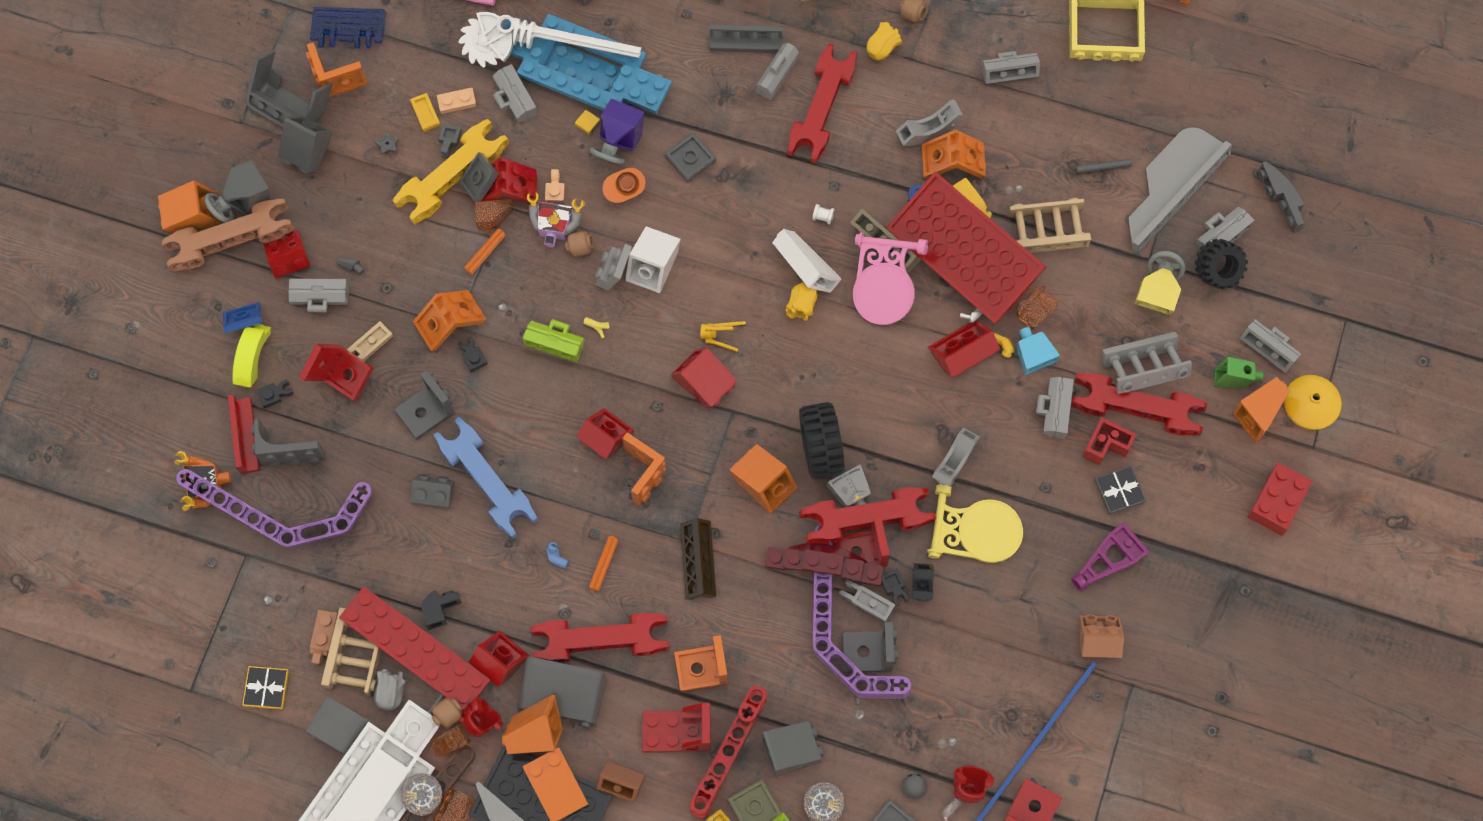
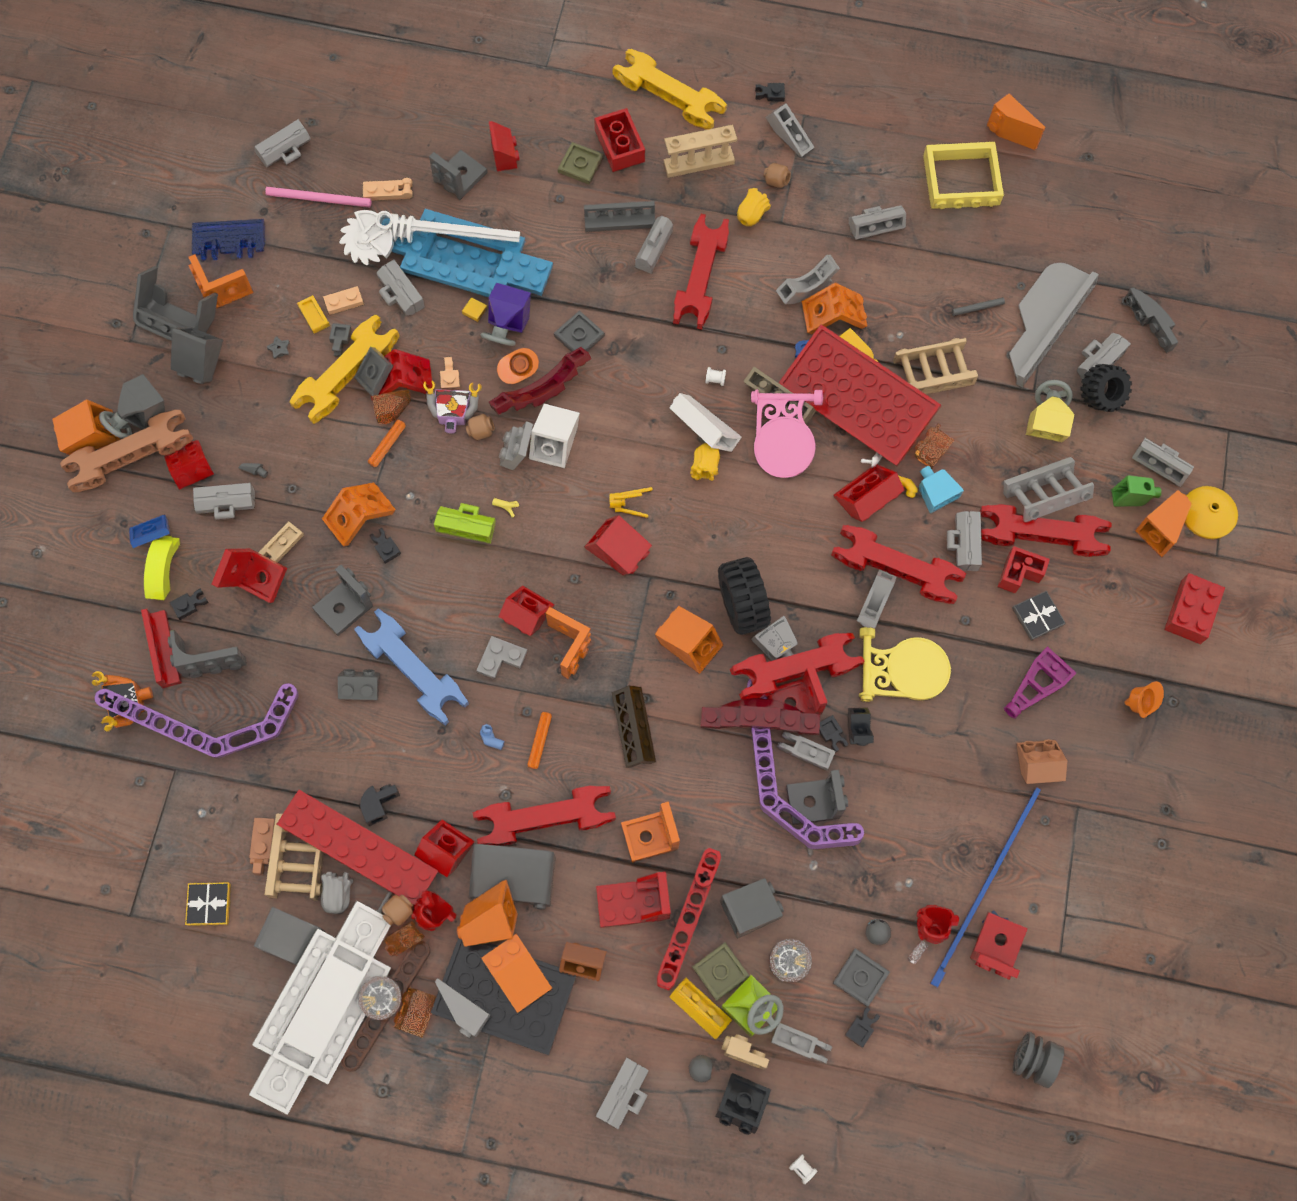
camera: 10 degrees left, 0 degrees up
none -> light grey plate [476,636,528,679]
none -> dark red piece [489,347,591,415]
none -> piece [831,525,966,604]
none -> orange piece [1124,681,1164,718]

